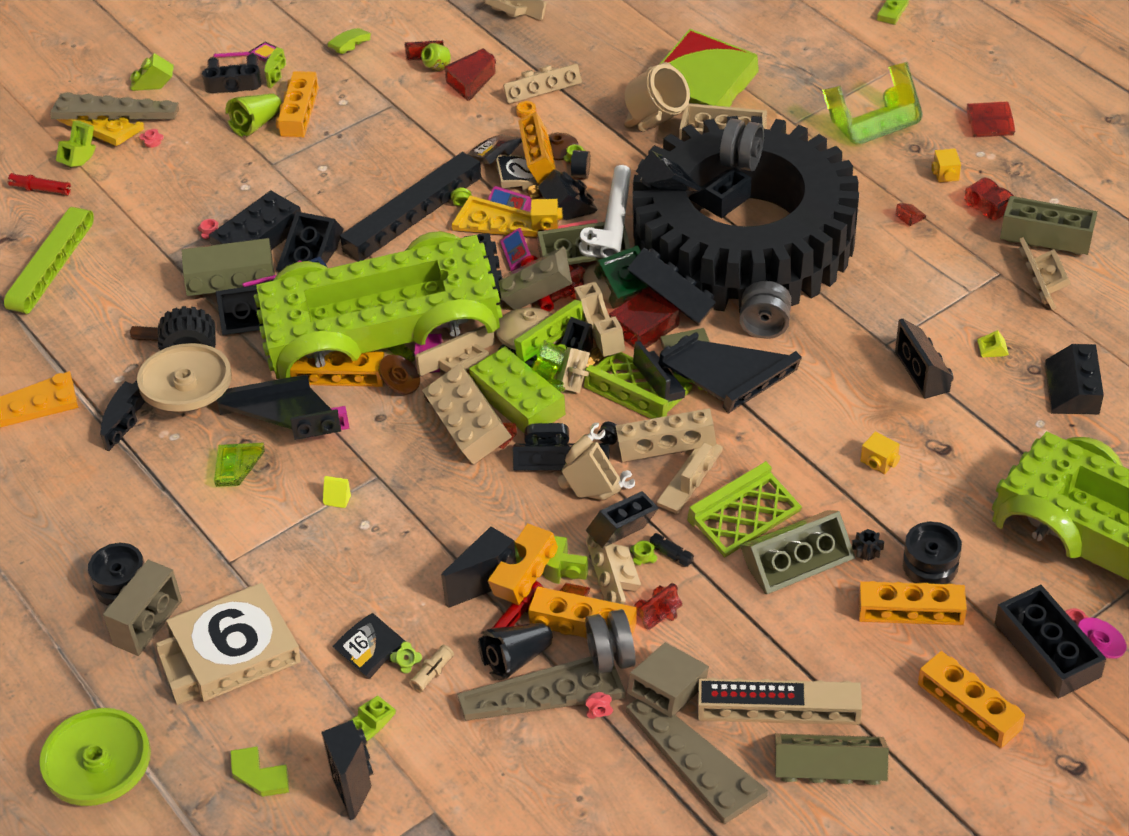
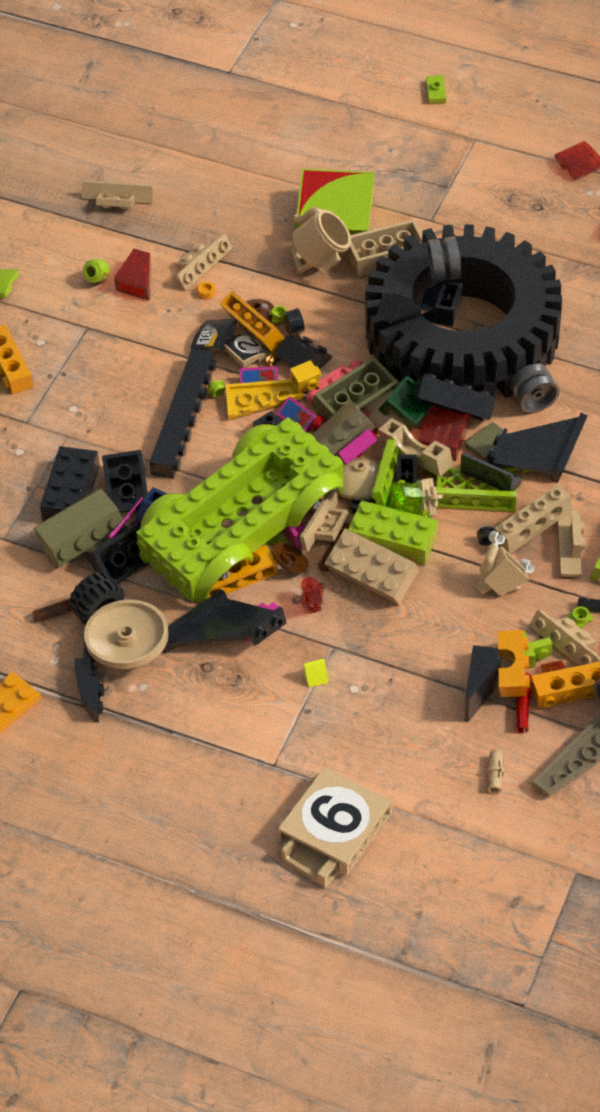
camera: 30 degrees left, 5 degrees up
lime dish [40,708,151,806] -> none
black wheel [88,542,145,606] -> none
dark tan brick [103,560,182,656] -> none
coral plate [198,219,219,239] -> none
clear neon green wing [214,443,265,487] -> none
lime tile [231,746,289,797] -> none
black slope [321,720,373,820] -> none
slope [332,613,406,679] -> none
lime slope [349,695,396,741] -> none
lime plate [391,642,422,673] -> none
clear red slope [405,40,444,61] -> none
black cone [478,623,553,680] -> none
black fence [513,443,610,470] -> none
black beam [524,423,570,443] -> none
white axle [579,165,631,258] -> none
black brick [585,491,659,548] -> none
clear neon green windscreen [823,62,923,144] -> none
clear red slope [896,203,926,226] -> none
yellow brick [931,148,961,183] -> none
none -> clear red hips [301,577,324,614]
none -> dark pink slope [338,429,377,464]

